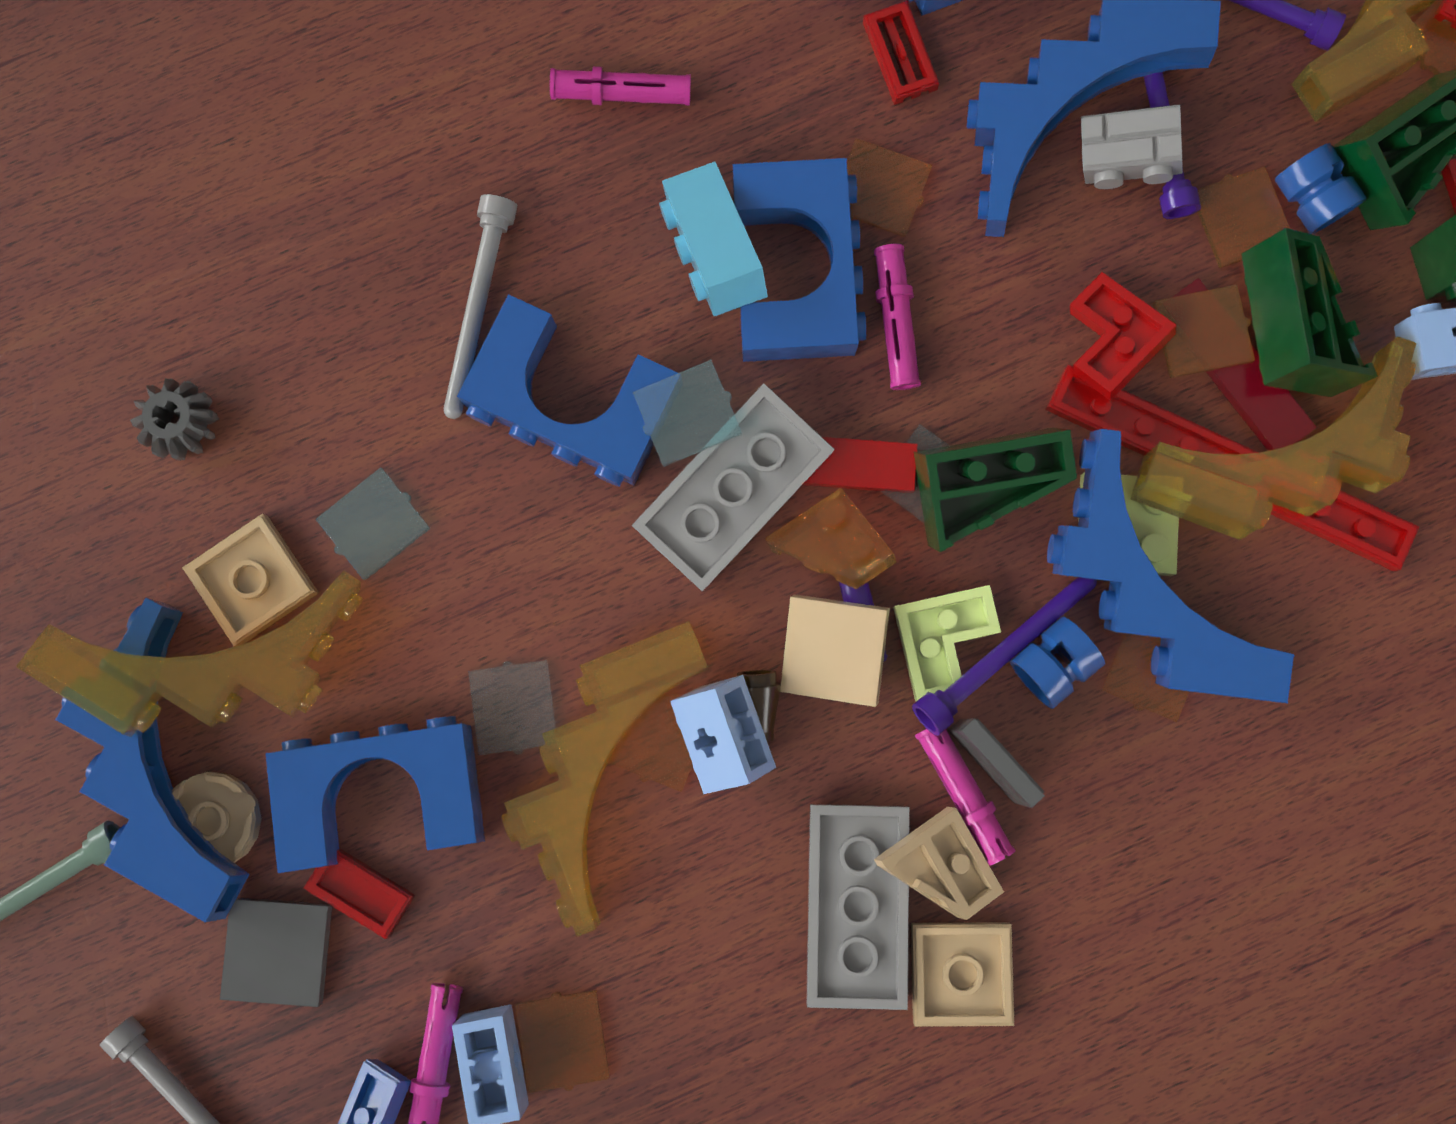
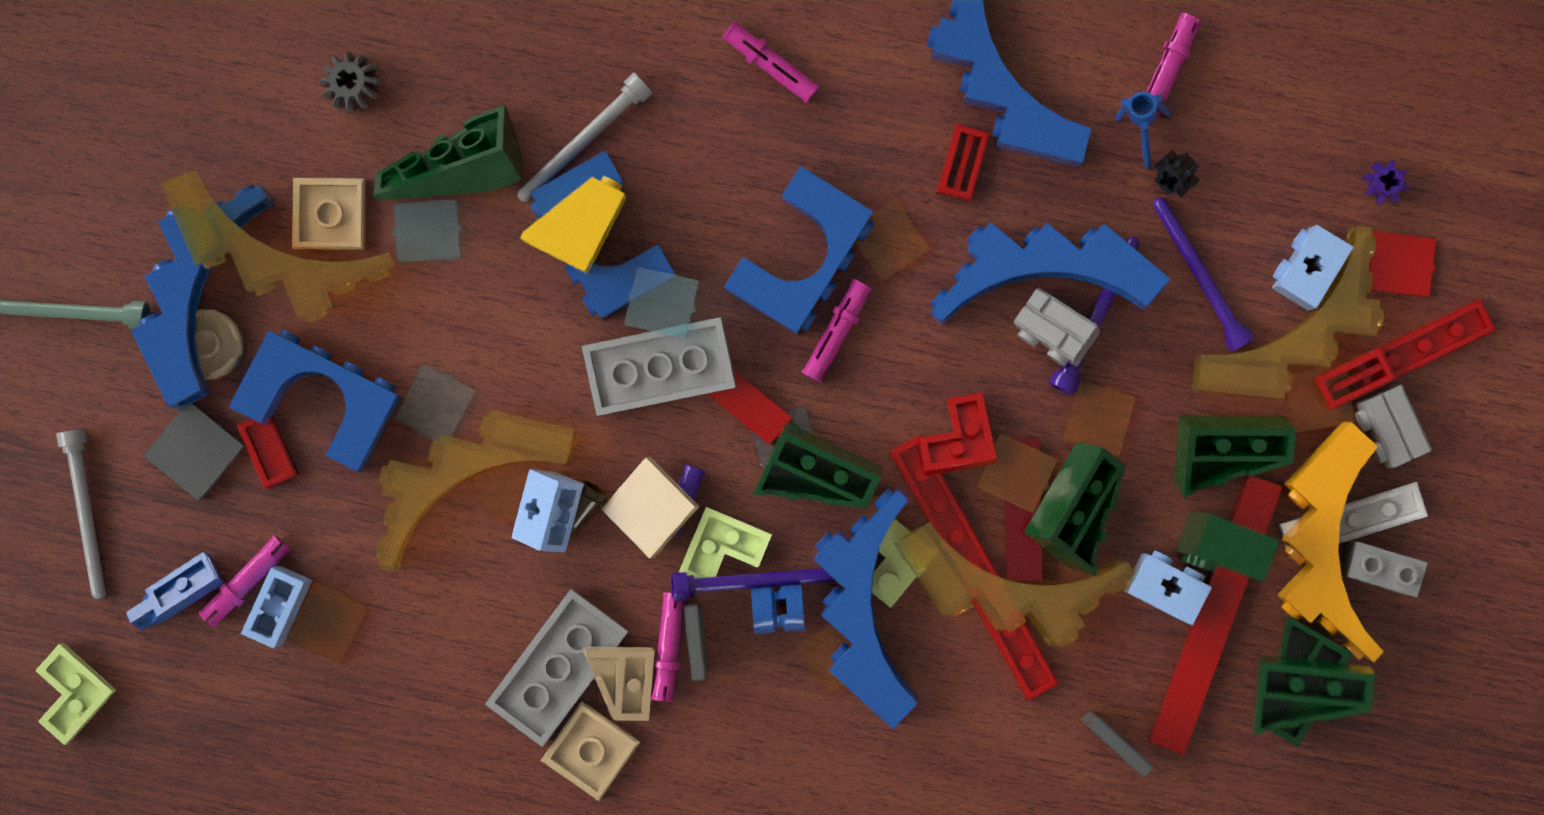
camera: 30 degrees right, 5 degrees up
medium azure brick [659,162,768,316] -> none
clear orange wing [765,488,897,589] -> none
blue wheel [1275,143,1367,234] -> none
none -> dark green wedge [374,105,523,201]
none -> yellow slope [520,176,627,274]

